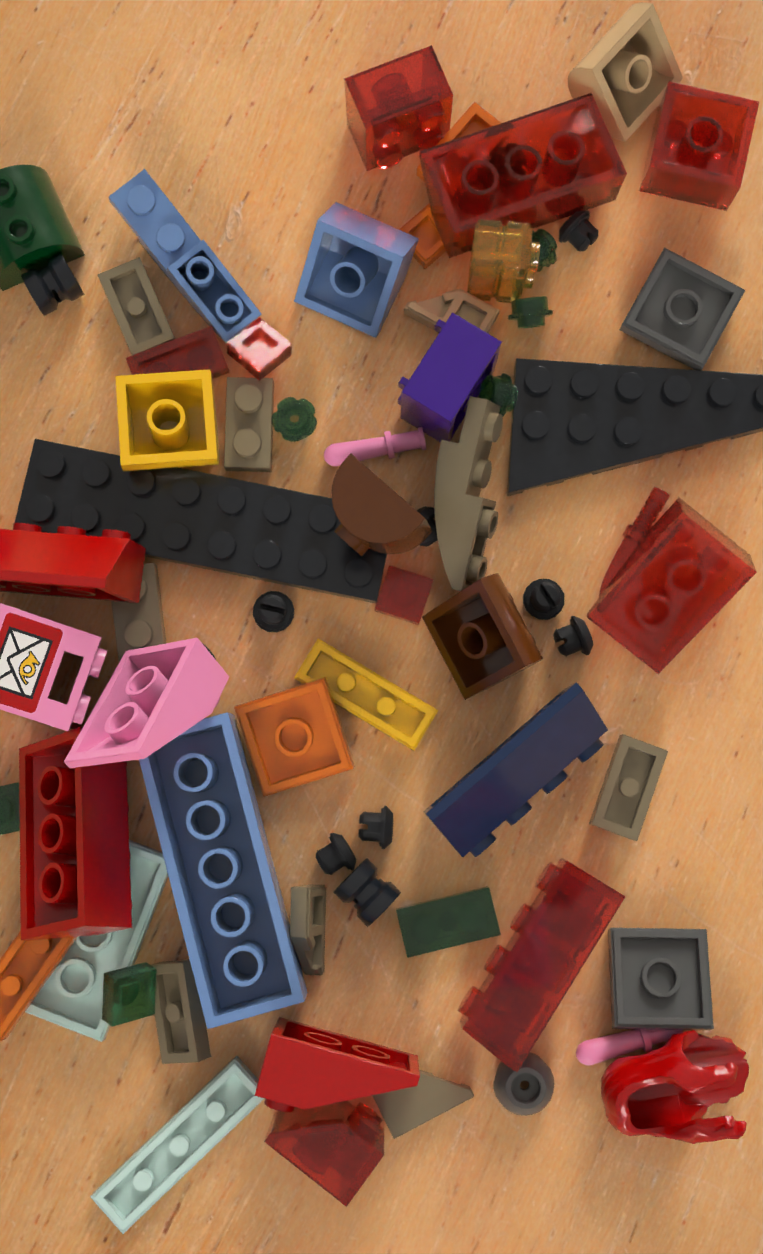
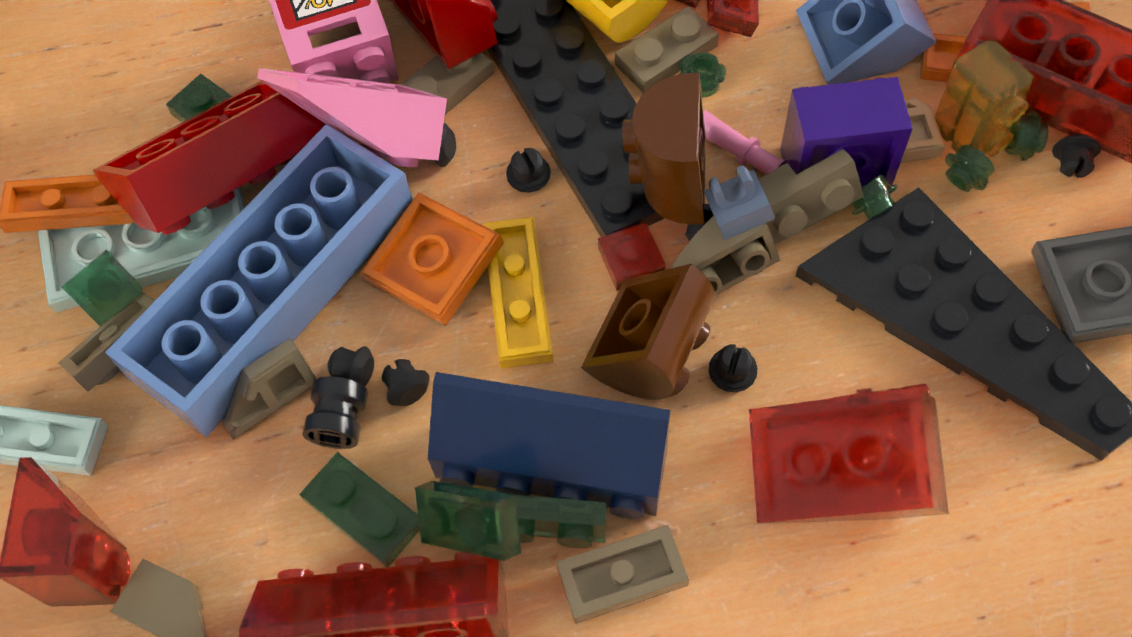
camera: 55 degrees right, 20 degrees down
red slope [254,1017,420,1112] -> none
black piece [553,616,593,656] -> none
none -> clear green plate [415,481,521,561]
none -> clear green plate [486,492,607,548]
none -> sand blue tile [704,166,775,240]

